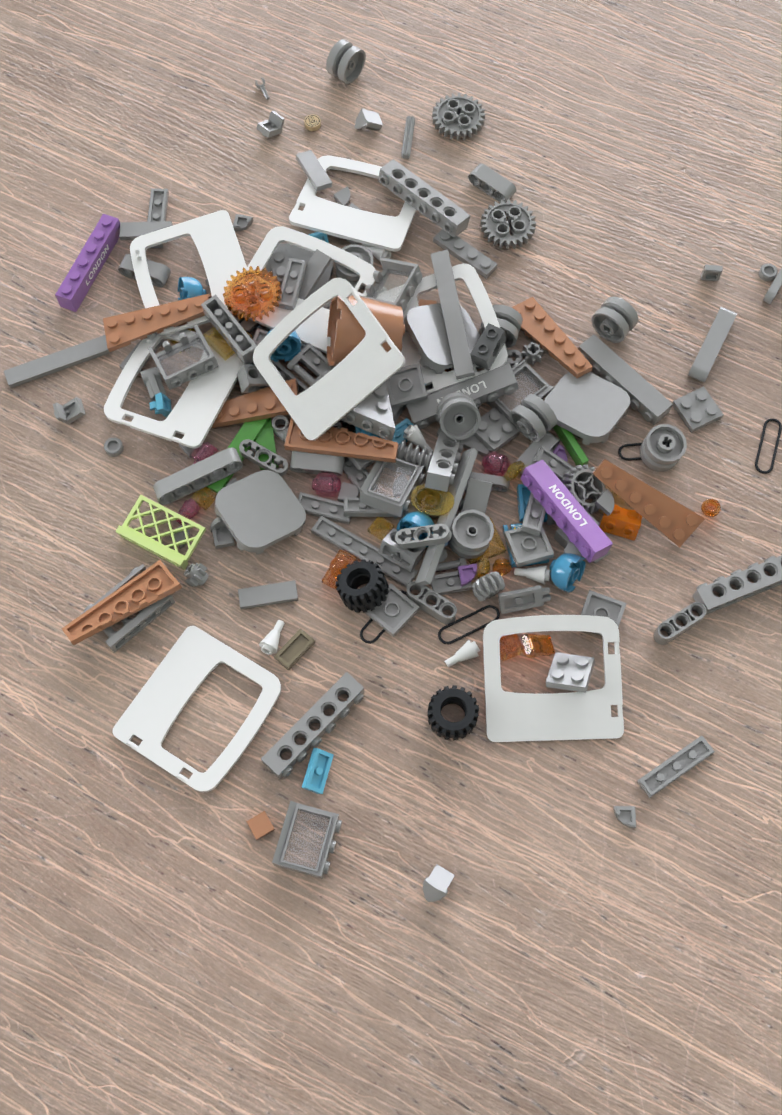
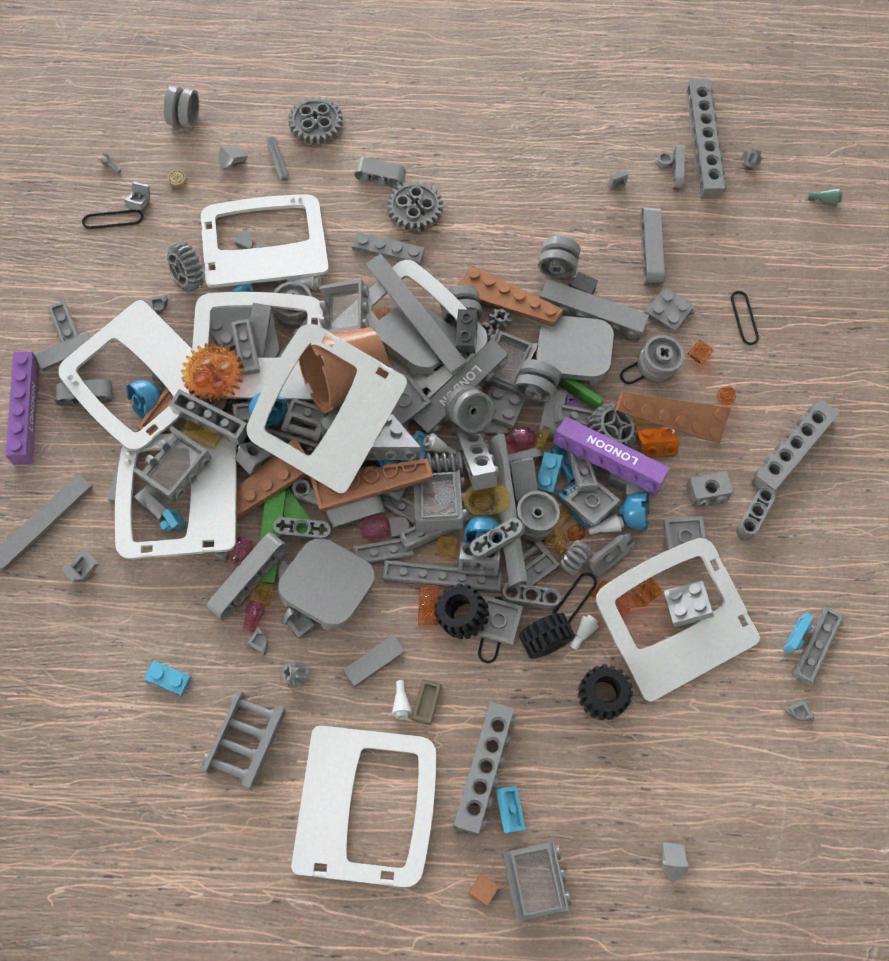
camera: 30 degrees left, 0 degrees up
nougat wing [62,560,182,645] -> none
nougat wing [103,294,209,352] -> none
light grey tile [104,437,124,457] -> none
yellowish green fence [115,495,206,570] -> none
tile [296,150,332,191] -> none
light grey brick [378,159,470,238] -> none
medium lavender tile [457,563,477,587] -> none
light grey tile [594,488,614,516] -> none
none -> black piece [82,209,144,229]
none -> medium azure plate [144,660,192,696]
none -> light grey gear [166,241,205,291]
none -> black tyre [518,613,575,659]
none -> medium azure plate [537,452,564,494]
none -> dark grey brick [569,272,598,295]
none -> light grey brick [686,472,734,506]
none -> clear orange plate [687,339,714,365]
none -> medium azure plate [782,612,814,654]

